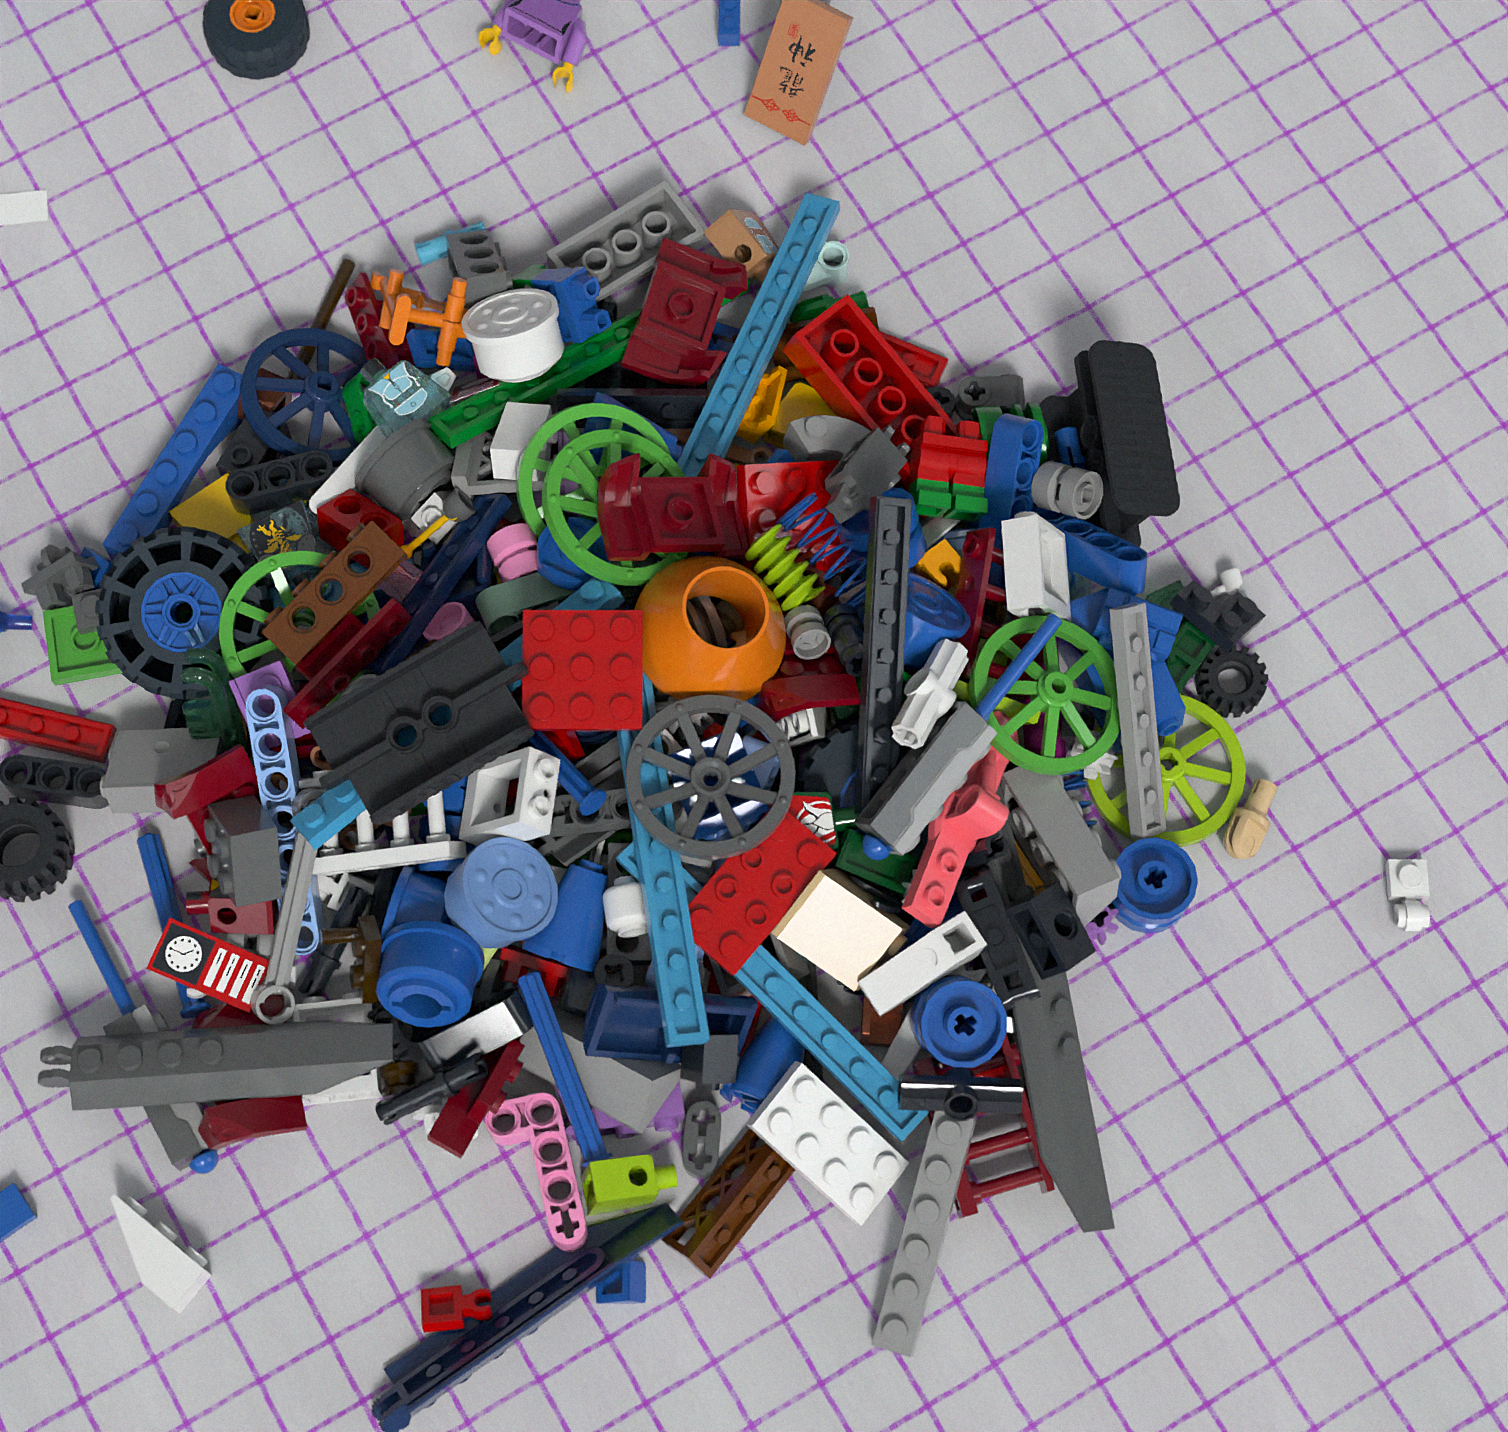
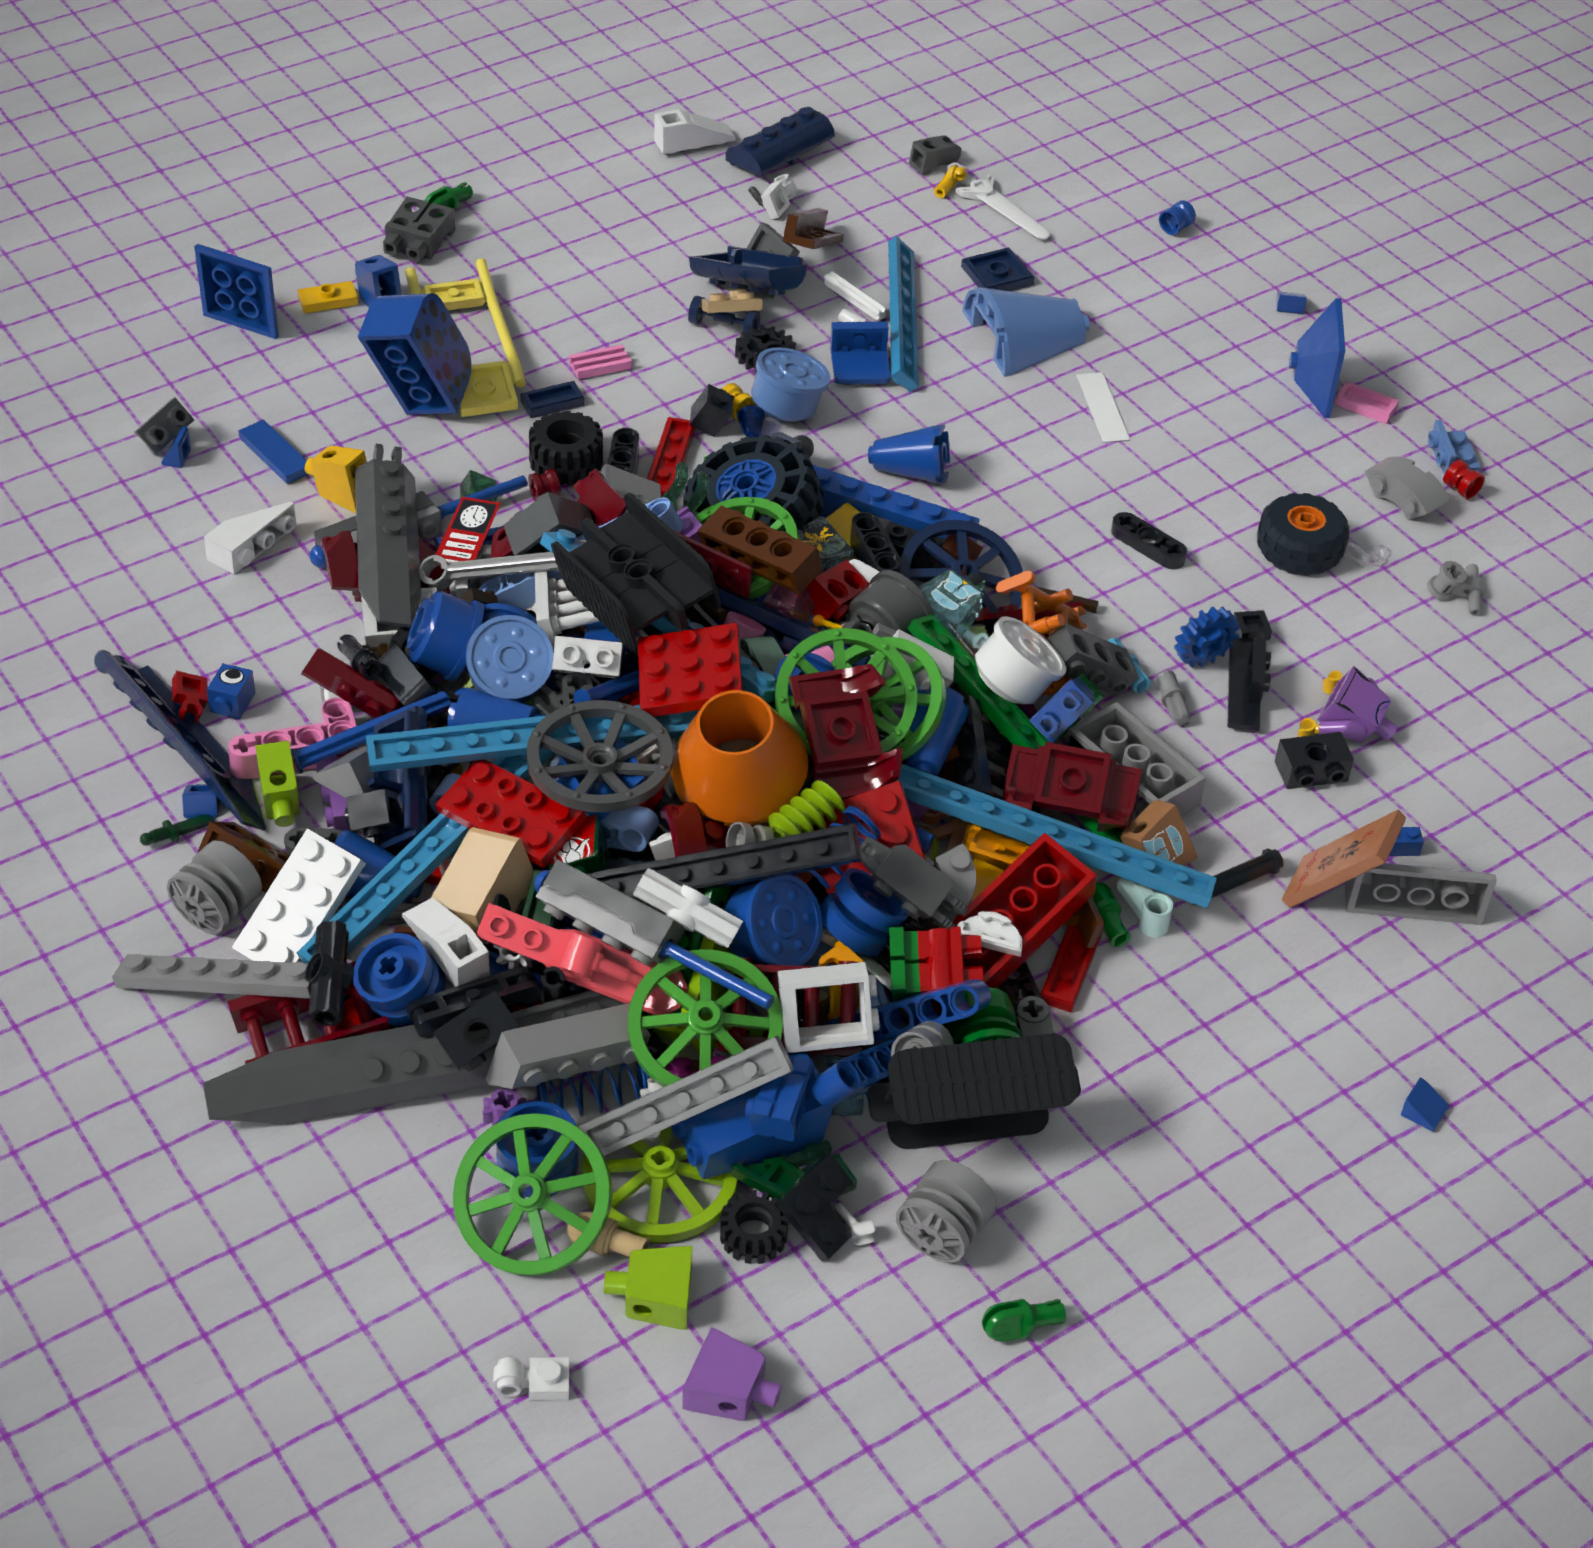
camera: 85 degrees right, 25 degrees down
none -> dark green piece [140,815,215,846]
none -> light grey wheel [166,840,262,934]
none -> blue brick [207,663,256,719]
none -> yellow torso [305,445,367,513]
none -> bright green wheel [453,1114,612,1276]
none -> clear green slope [460,470,497,502]
none -> dark red wheel [528,469,561,501]
none -> lime torso [604,1246,693,1330]
none -> medium lavender torso [682,1327,782,1421]
none -> blue cone [868,425,950,484]
none -> light grey wheel [896,1160,996,1263]
none -> white tile [957,911,1022,957]
none -> green arm [982,1299,1066,1342]
none -> black beam [1111,512,1187,569]
none -> light grey axle [1156,670,1191,726]
none -> blue gear [1174,606,1241,668]
none -> black axle [1192,848,1284,905]
none -> black bracket [1227,637,1271,731]
none -> black plate [1234,610,1272,640]
none -> black brick [1274,732,1354,789]
none -> blue slope [1401,1077,1449,1132]

